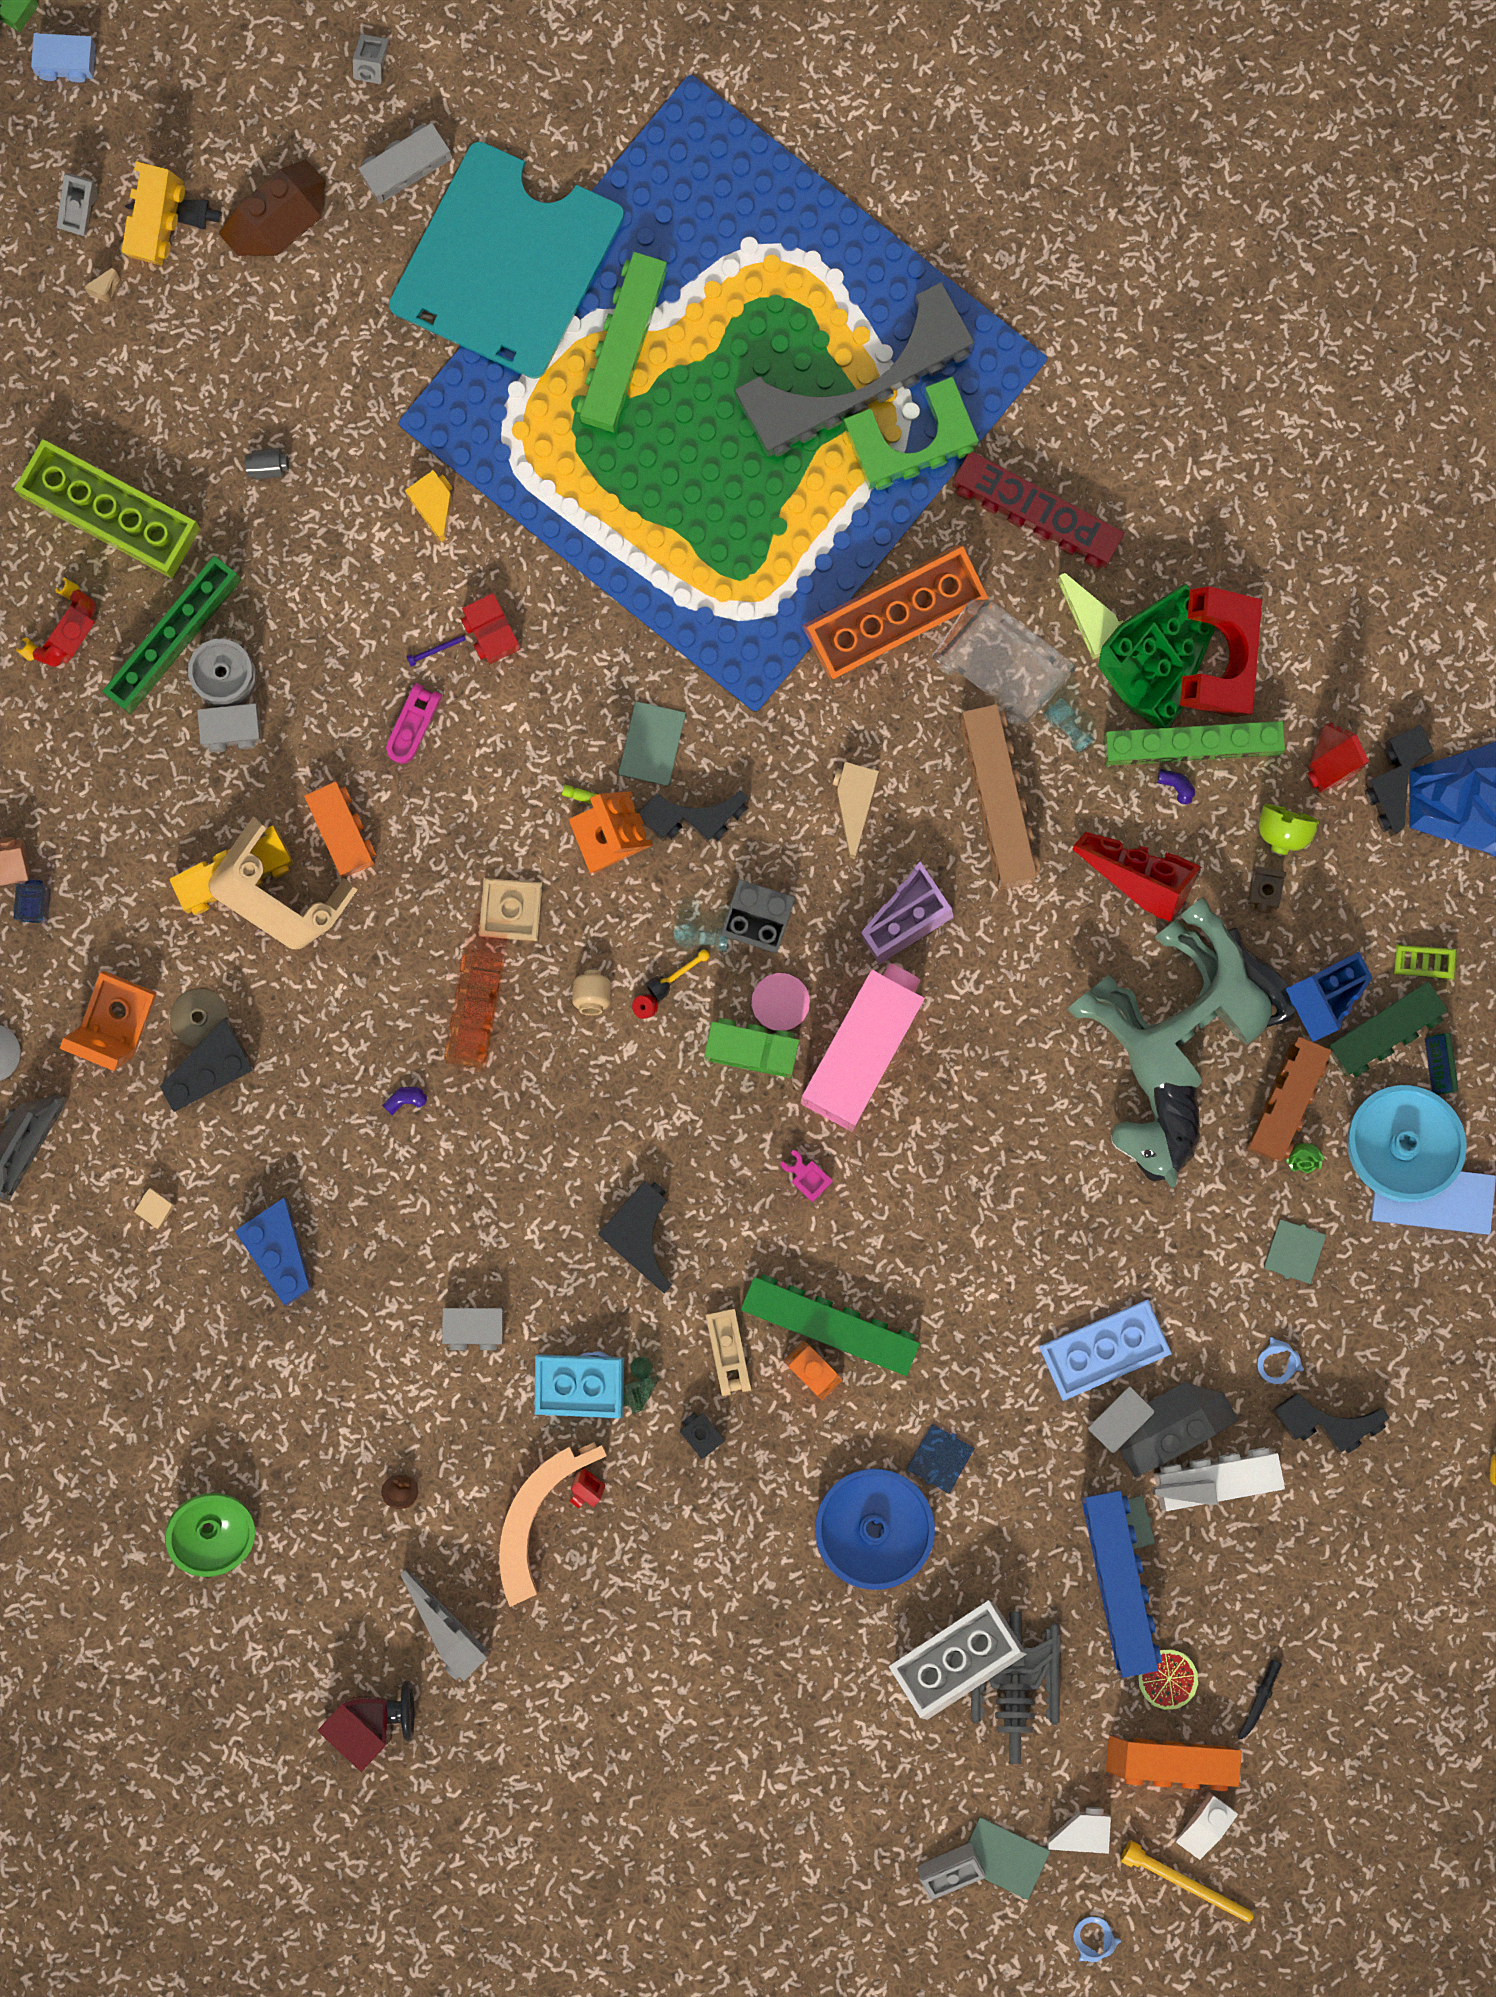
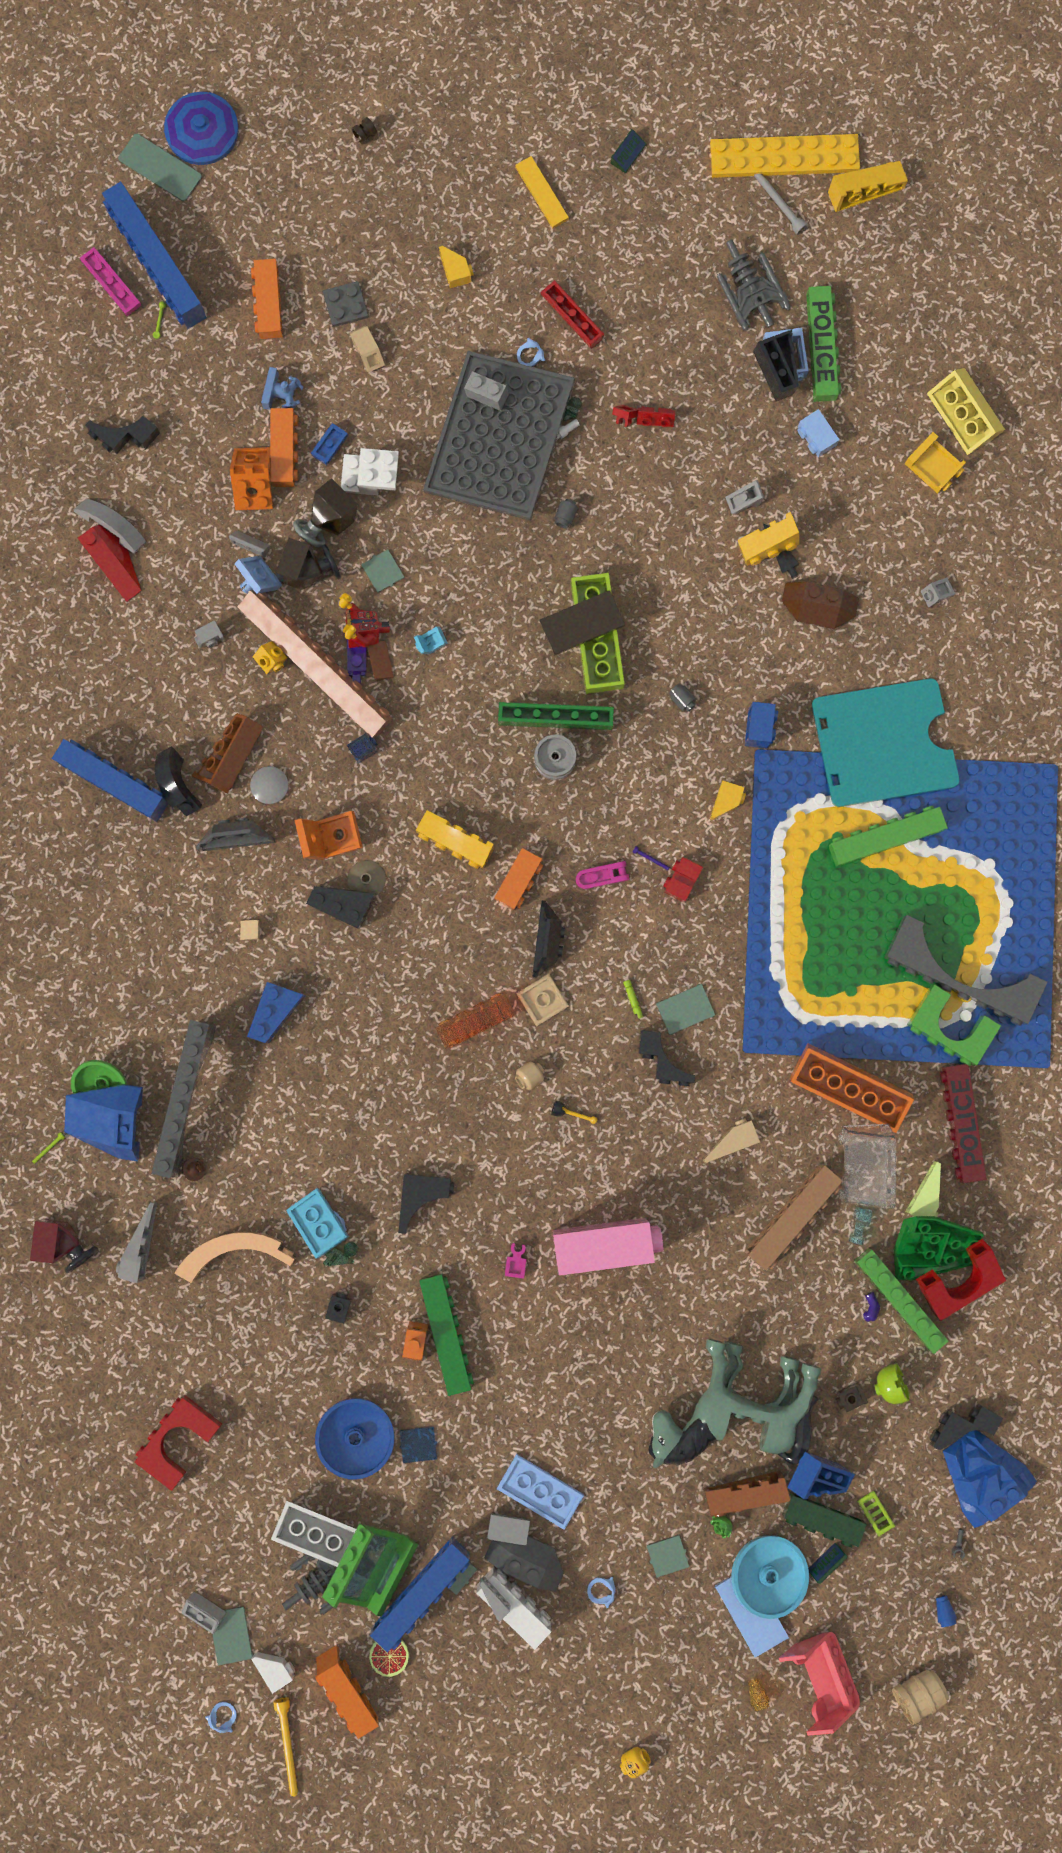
camera: 50 degrees right, 0 degrees up
red torso [16,577,97,667] -> none
tan slope [84,268,120,303] -> none
light grey brick [197,704,262,752] -> none
tan windscreen [208,816,358,950] -> none
light grey brick [358,122,452,204] -> none
dark purple arm [382,1087,427,1115] -> none
light grey brick [442,1308,504,1350] -> none
orange bracket [568,791,653,873] -> none
red tile [569,1467,606,1508] -> none
red piece [632,994,658,1019] -> none
clear light blue leg [673,922,728,952] -> none
bright green piece [704,1018,799,1079] -> none
tan plate [706,1309,751,1397] -> none
dark grey slope [721,879,795,954] -> none
bright pink tile [751,973,810,1031] -> none
lavender wedge [861,862,953,965] -> none
red wedge [1072,832,1202,922] -> none
white slope [1175,1792,1238,1860] -> none
black piece [1238,1659,1282,1739] -> none
black arch [1272,1393,1390,1454] -> none
red wedge [1306,722,1370,793] -> none
none -> lime piece [32,1132,66,1164]
none -> blue wedge [64,1084,143,1161]
none -> red arch [134,1395,223,1491]
none -> dark grey arch [151,1020,216,1178]
none -> panel [322,1523,418,1617]
none -> black wedge [532,900,565,978]
none -> dark brown tile [539,590,625,656]
none -> blue brick [745,702,778,749]

